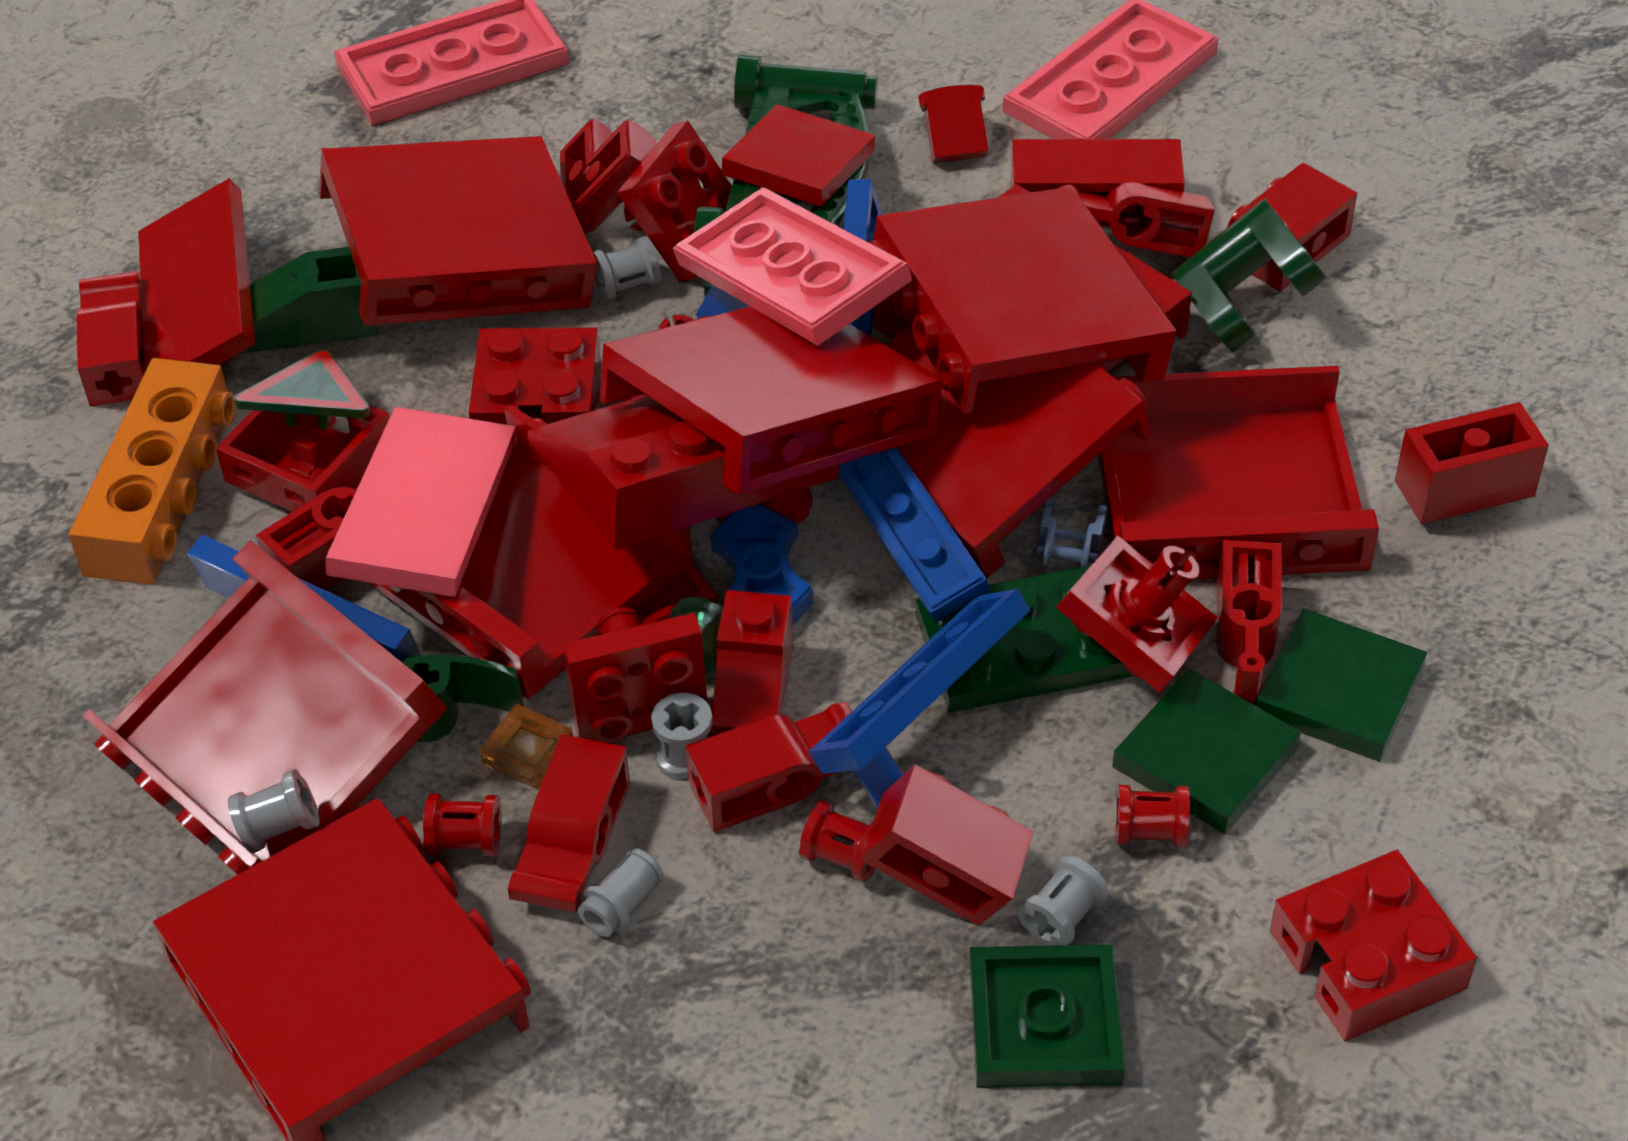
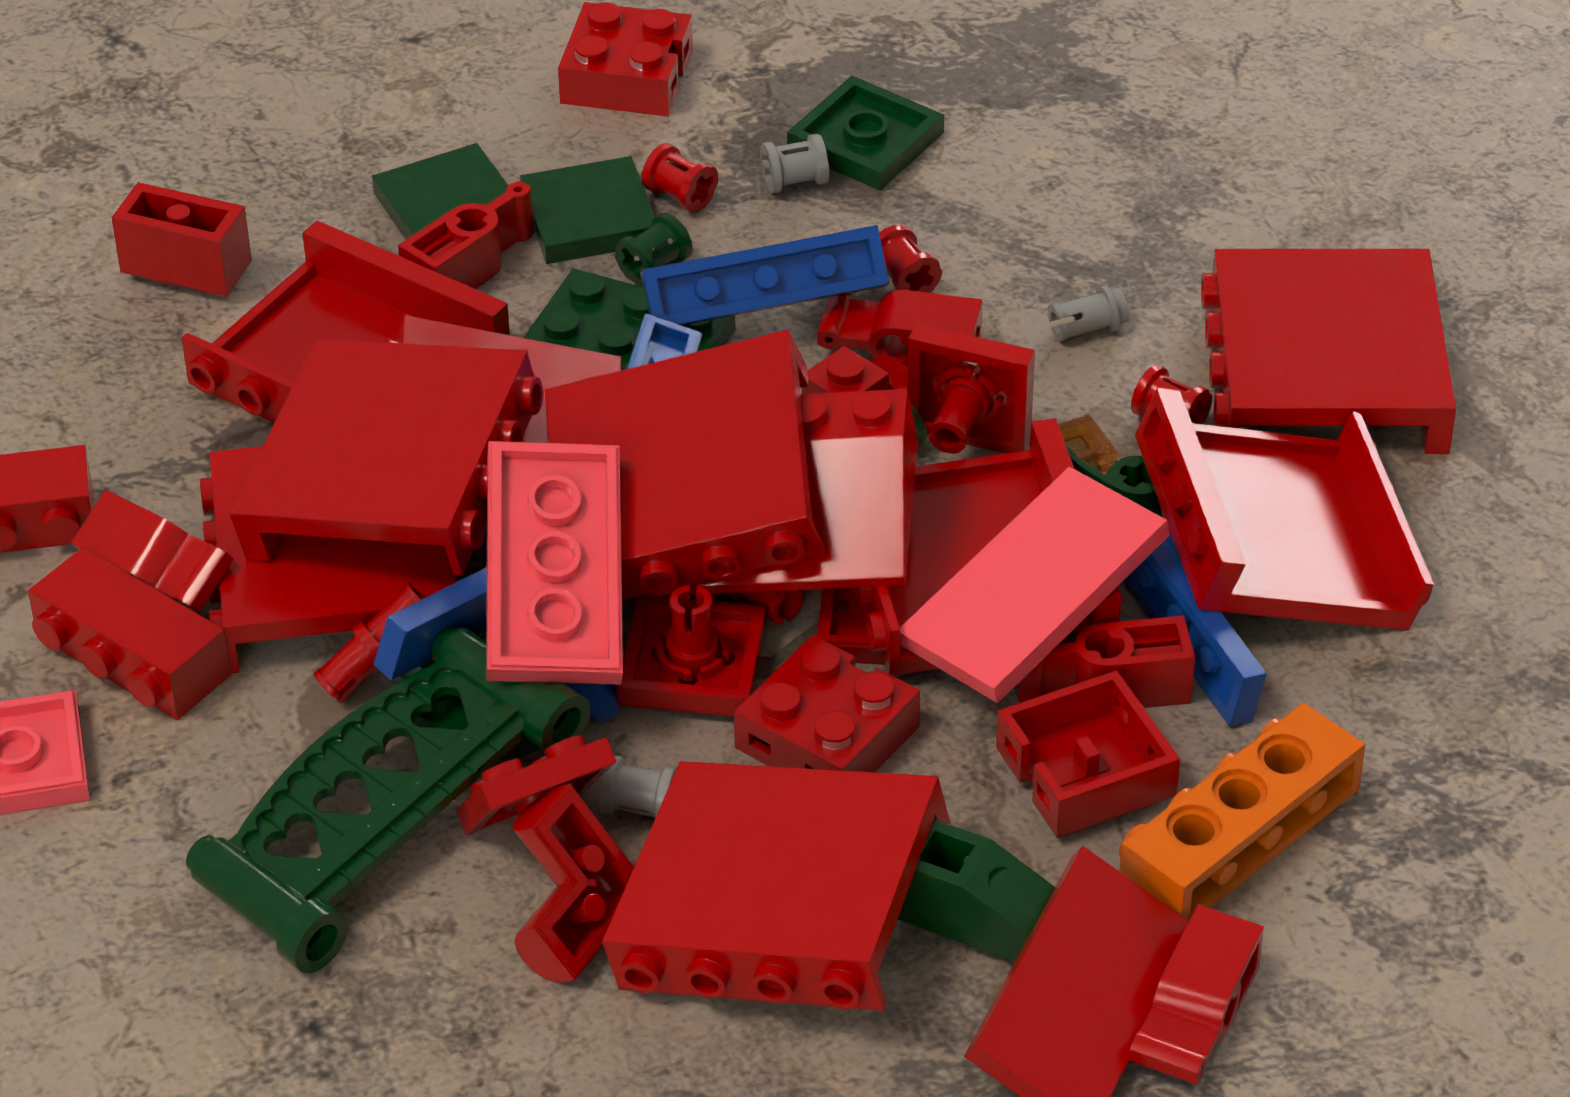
camera: 145 degrees left, 5 degrees down
light grey bush [228,769,320,853] -> none
piece [234,350,370,430] -> none
red piece [507,734,630,913] -> none
red tile [722,104,875,207] -> none
brick [860,764,1034,926] -> none
red tile [918,85,989,163] -> none
red plate [1056,536,1218,693] -> none
dark green connector [1172,198,1327,352] -> none
none -> dark green bush [615,213,693,286]

